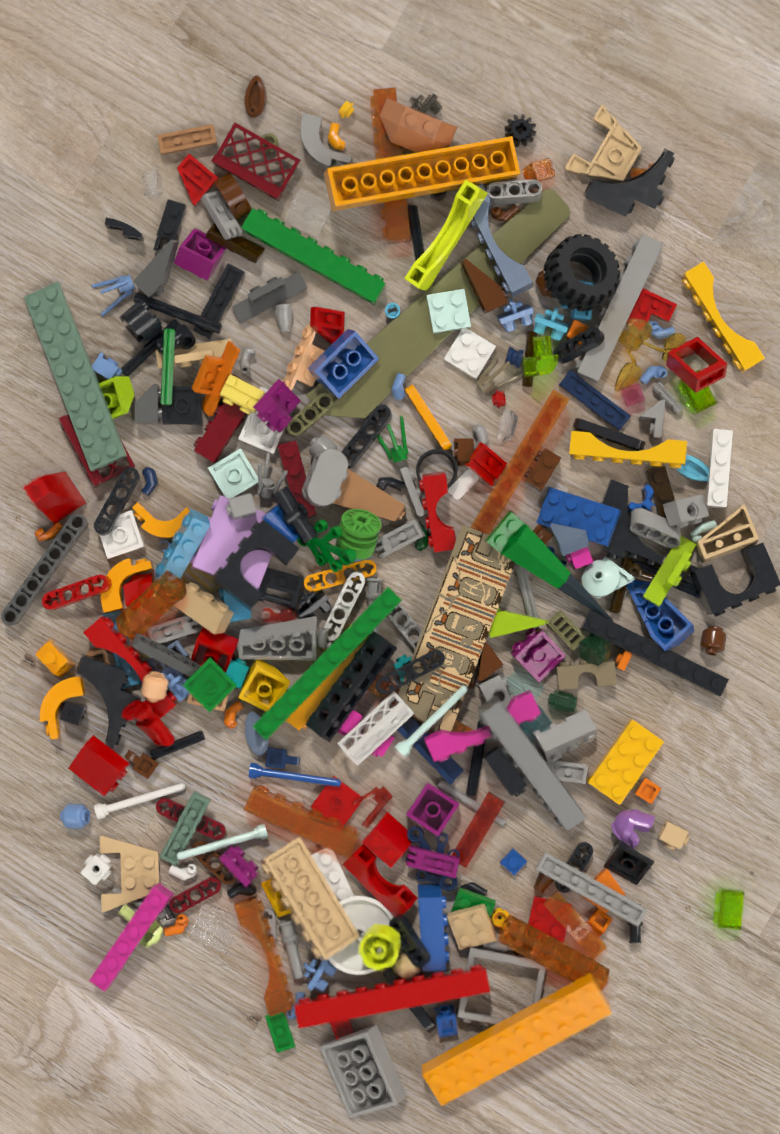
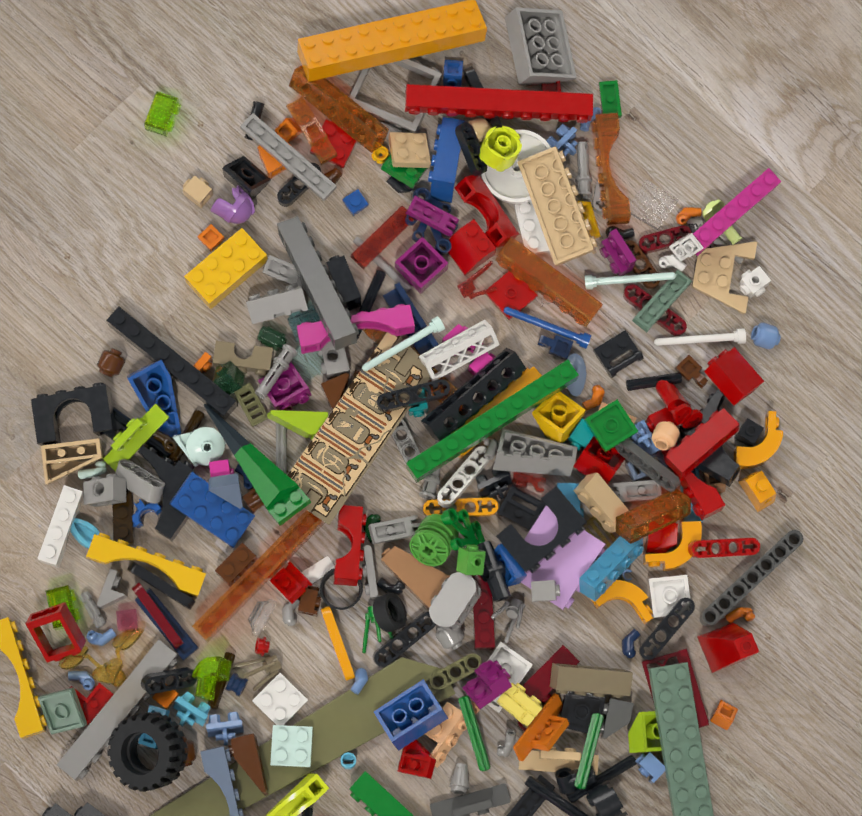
camera: 170 degrees left, 10 degrees down
light aqua plate [208,448,258,499] -> none
none -> sand green plate [38,687,87,734]
none -> dark red beam [131,582,184,649]
none -> light grey pin [255,344,298,399]
none -> black tyre [373,593,407,632]
none -> bright green brick [456,545,486,575]
none -> green axle [458,695,491,771]
none -> dark tan brick [550,663,633,699]
none -> black plate [593,330,644,378]
none -> red brick [666,408,740,479]
none -> white slope [669,233,703,262]
none -> orange slope [710,700,738,730]

